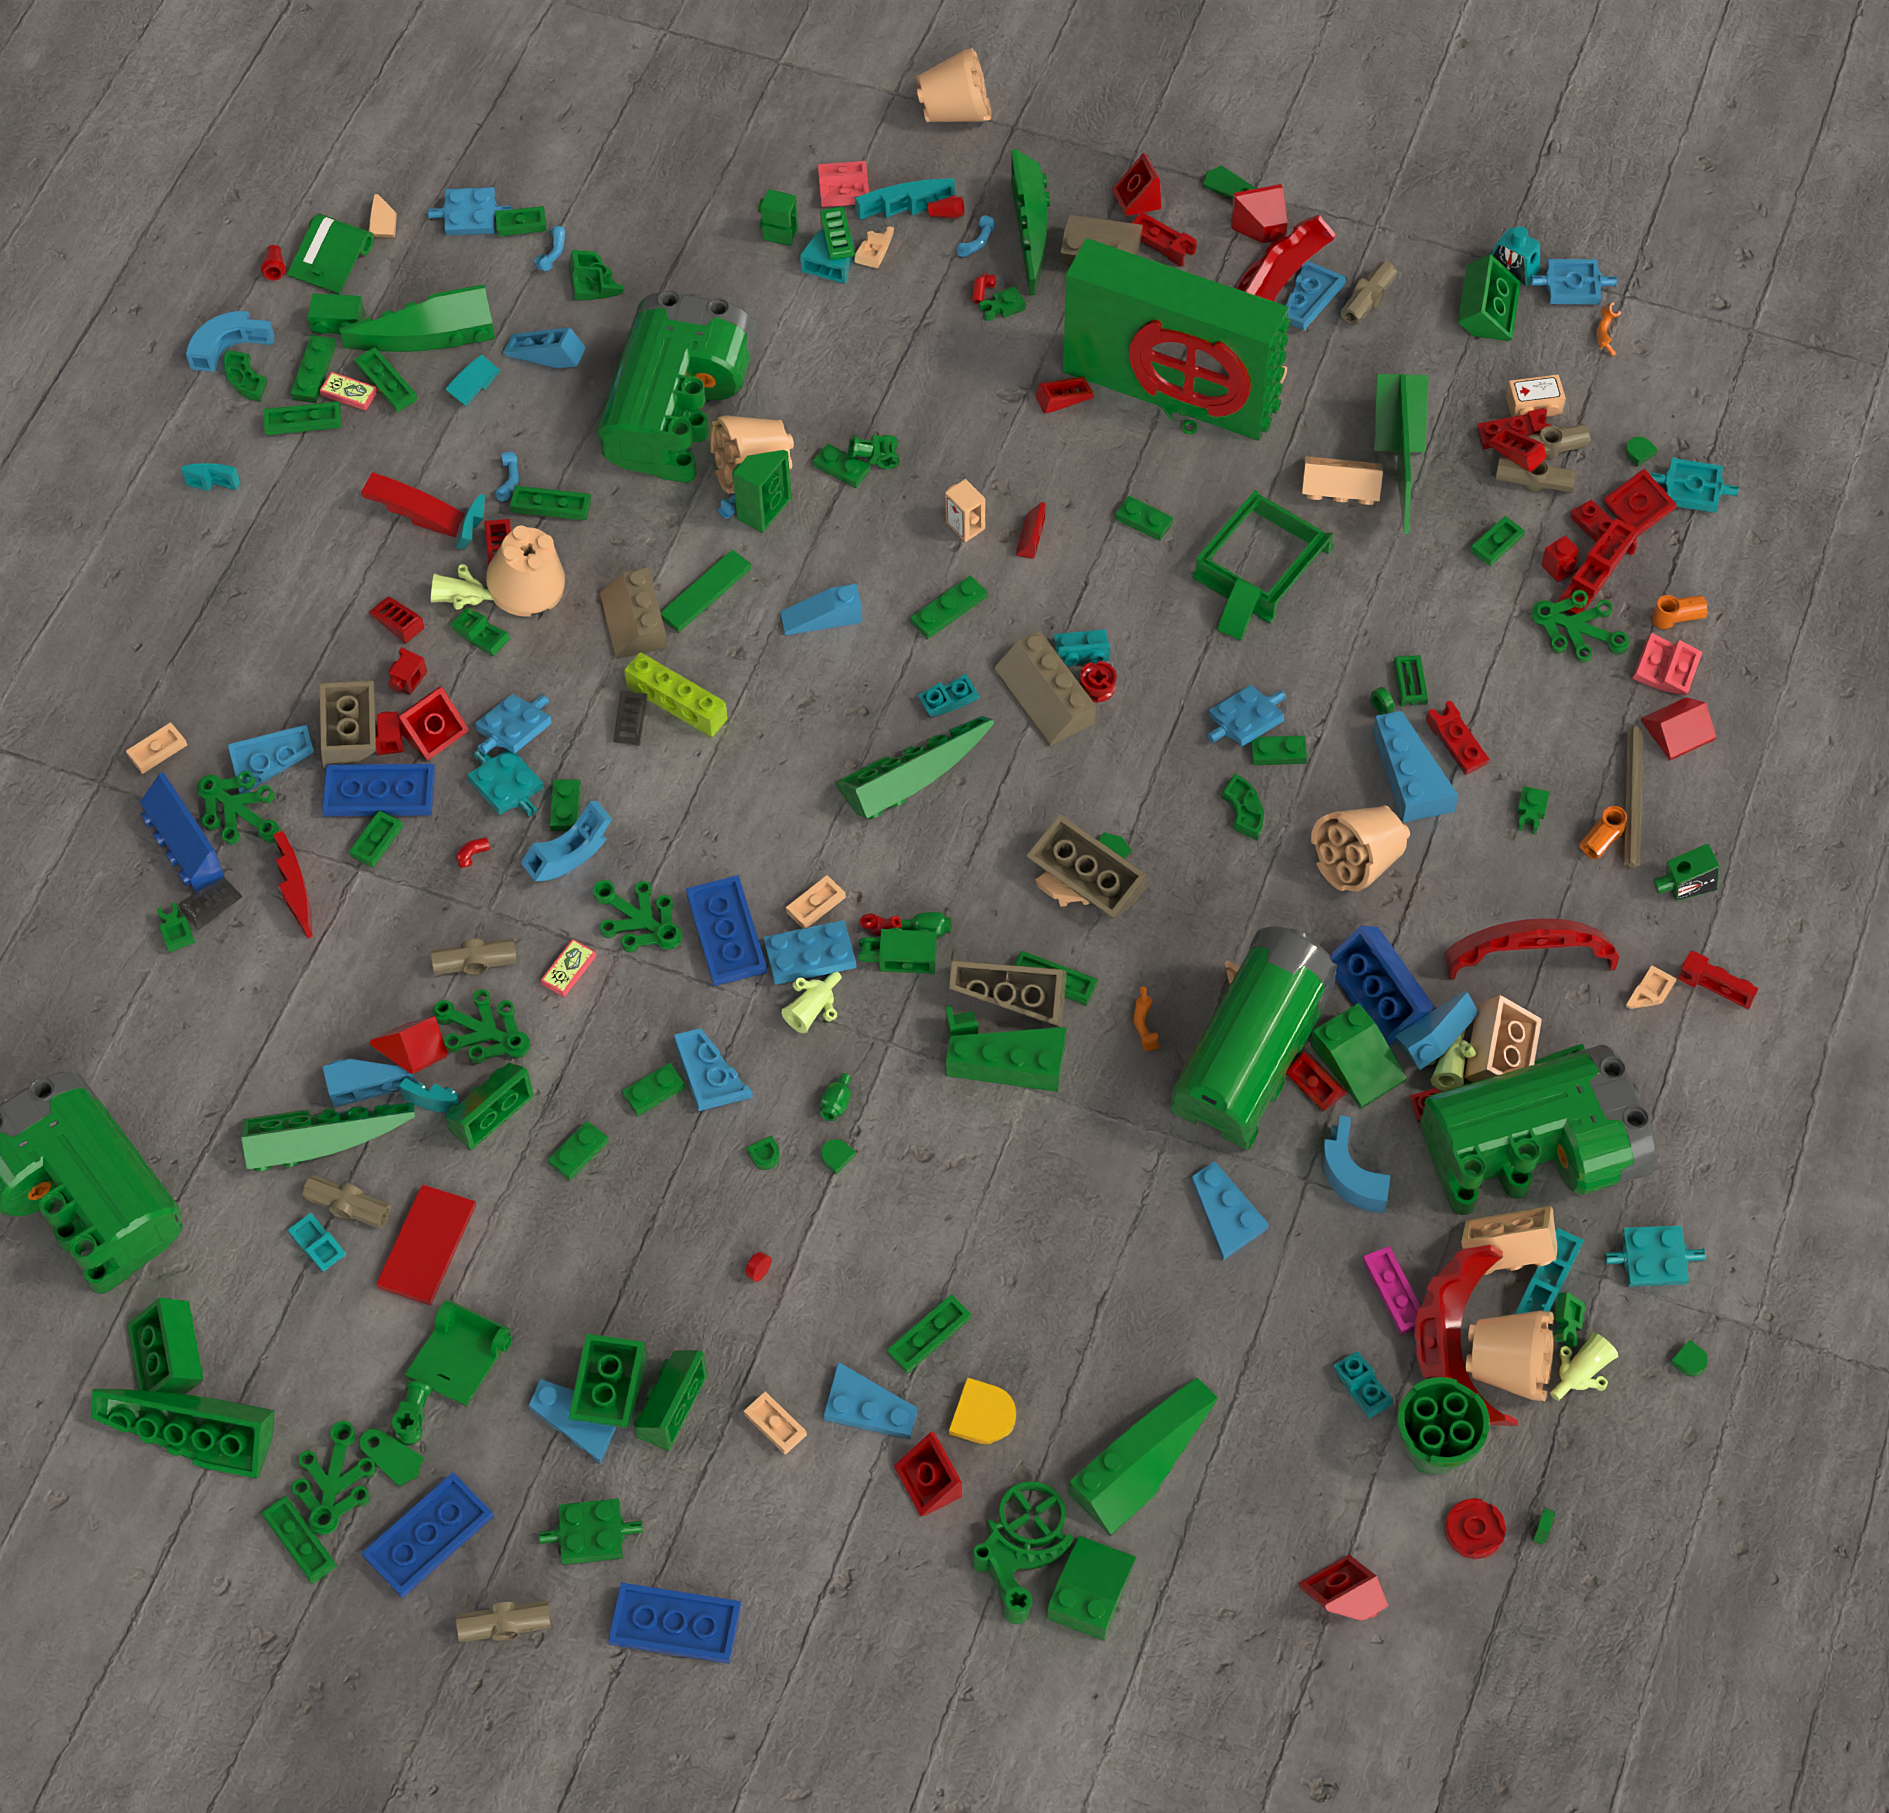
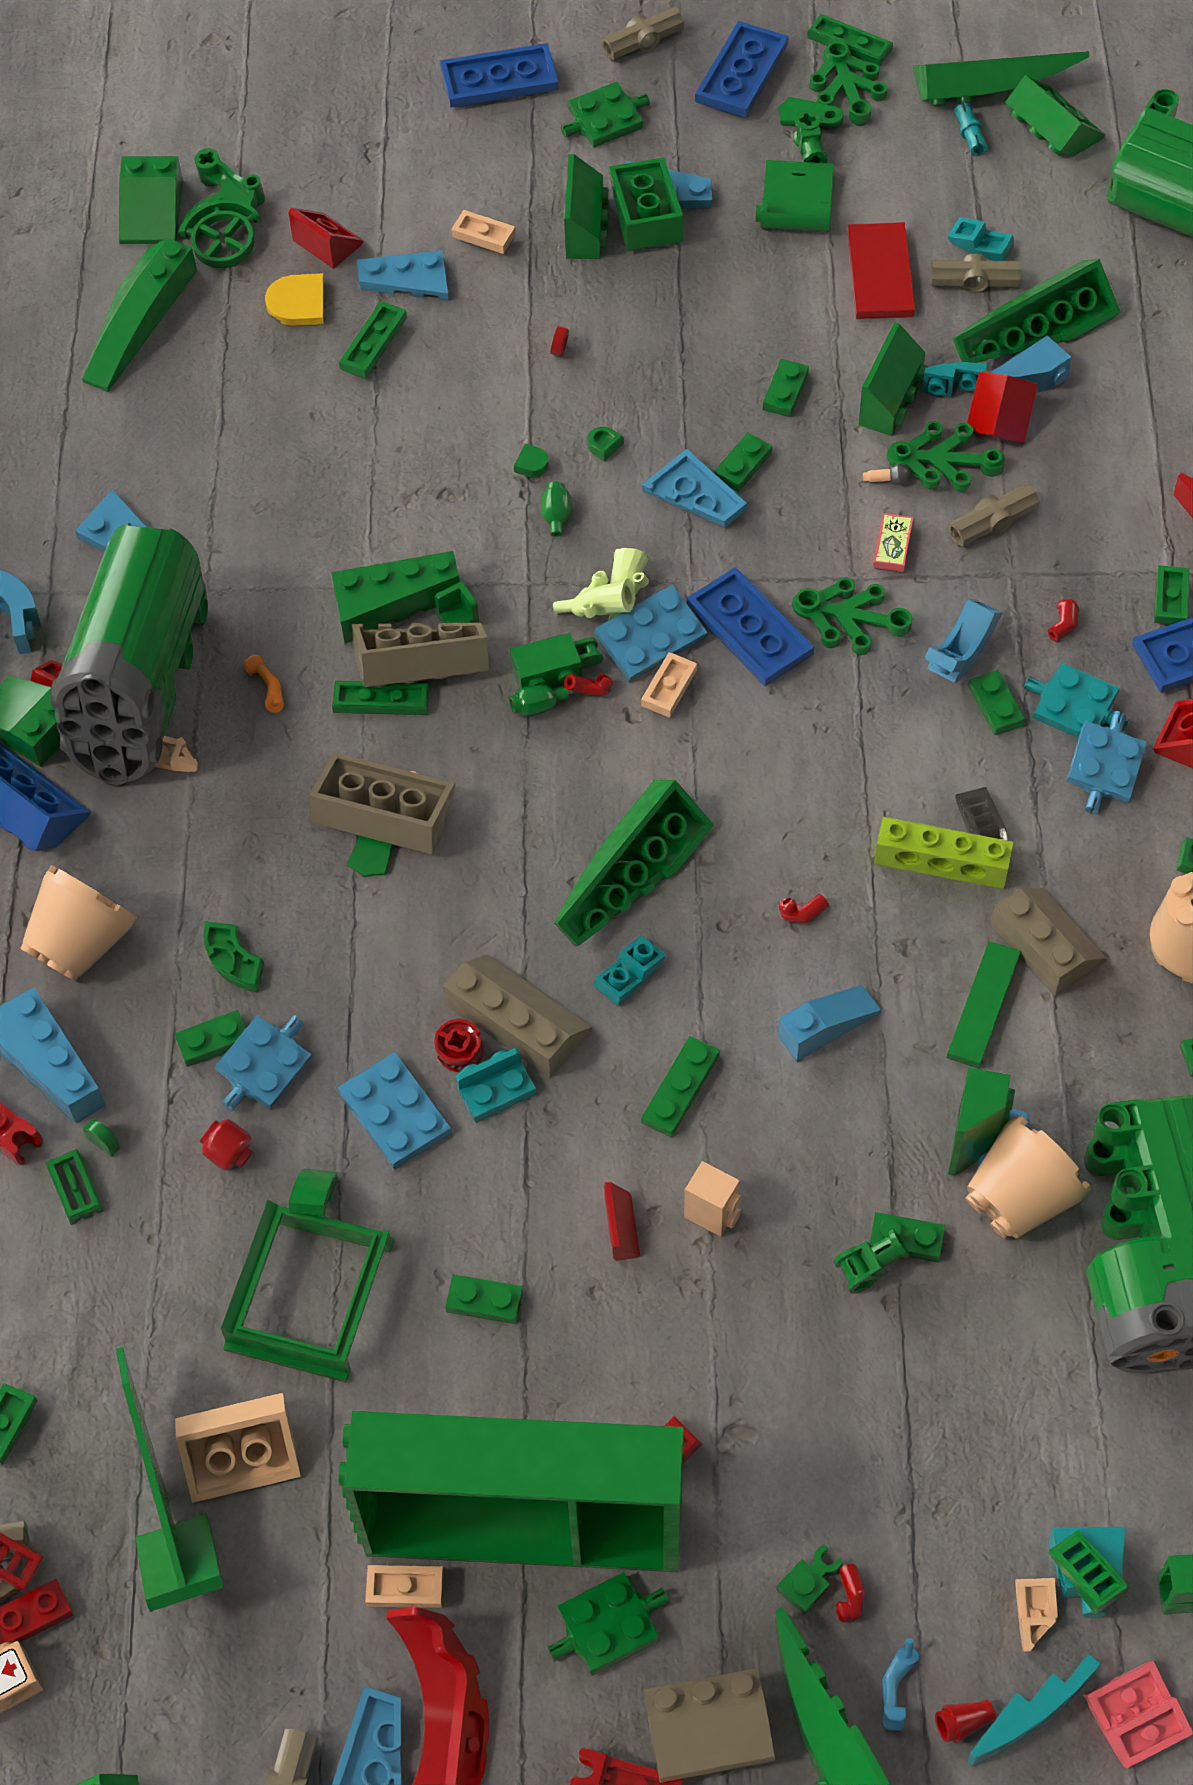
camera: 160 degrees right, 0 degrees up
none -> red head [200,1119,253,1171]
none -> dark azure plate [337,1052,452,1170]
none -> yellowish green piece [553,571,635,618]
none -> red arm [778,894,829,923]
none -> piece [863,463,910,485]
none -> teal pin [954,103,988,156]

